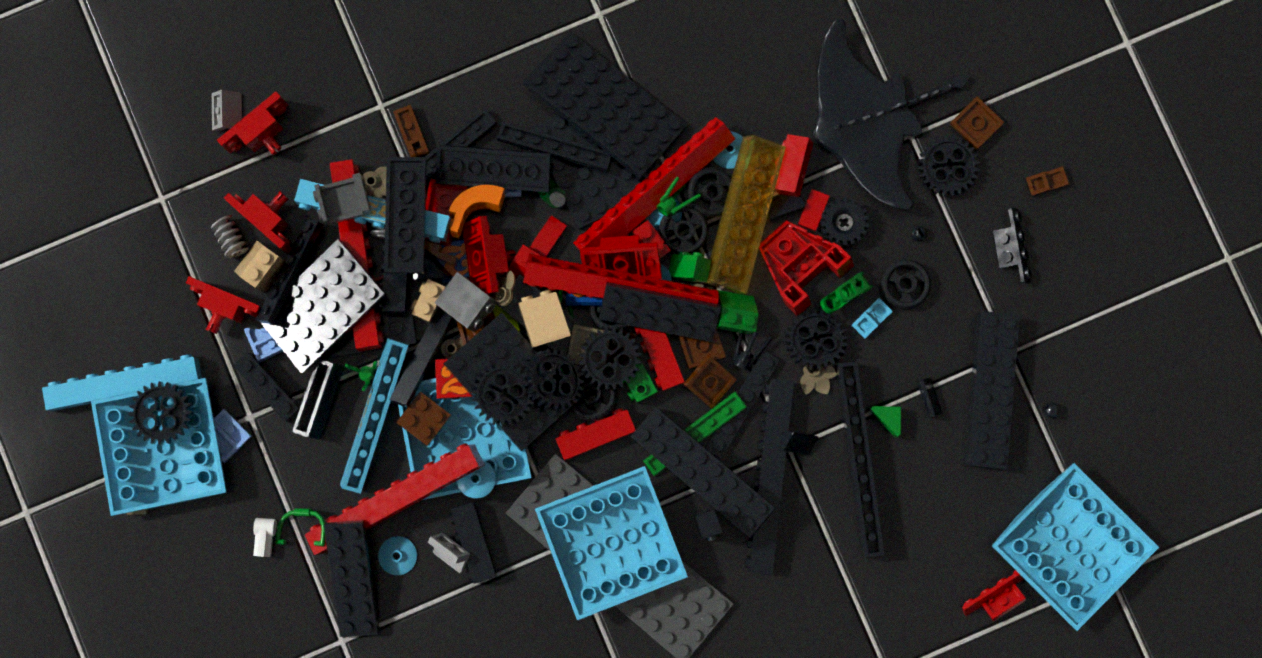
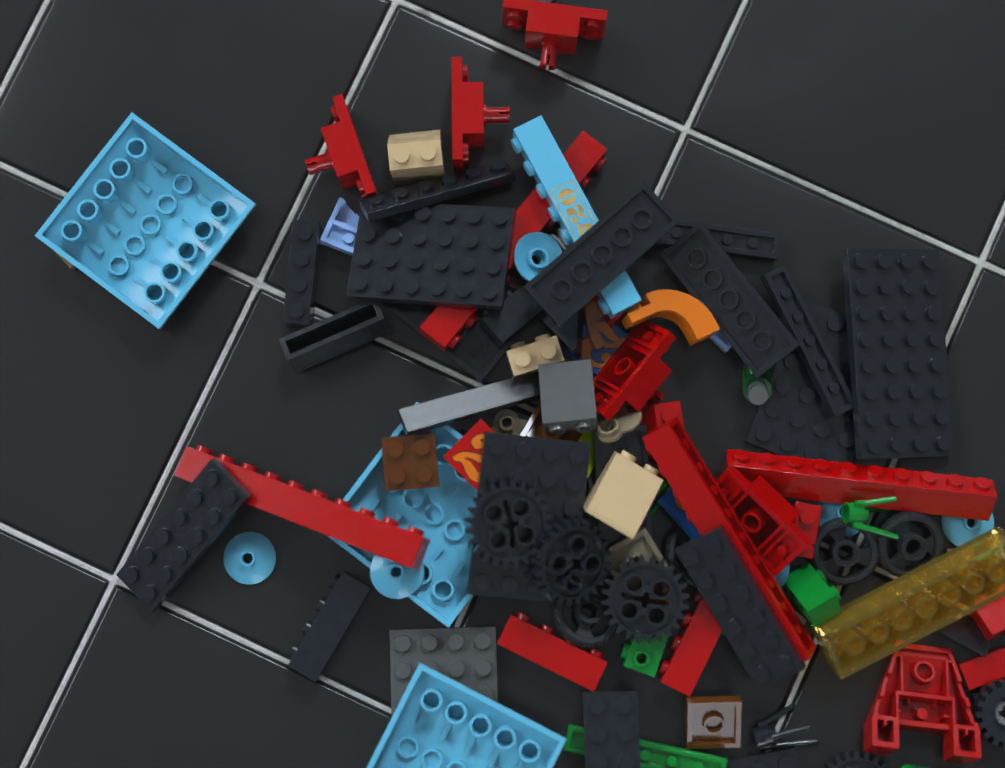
camera: 45 degrees right, 0 degrees up
medium azure brick [42,354,202,411] -> none
black gear [128,381,194,445] -> none
light grey piece [211,215,249,258] -> none
light blue wing [214,409,252,463] -> none
white piece [253,518,277,557] -> none
green piece [275,508,326,546] -> none
dark grey panel [313,173,372,225] -> none
medium azure brick [340,338,408,494] -> none
green plant [345,361,377,391] -> none
dark tan plate [362,166,387,199] -> none
reddish brown plate [393,104,430,157] -> none
red tile [426,179,468,216] -> none
light grey panel [428,533,470,573] -> none
red slope [529,216,567,257] -> none
reddish brown plate [678,329,726,369] -> none
green slope [716,290,758,334] -> none
none -> medium azure dish [514,232,562,281]

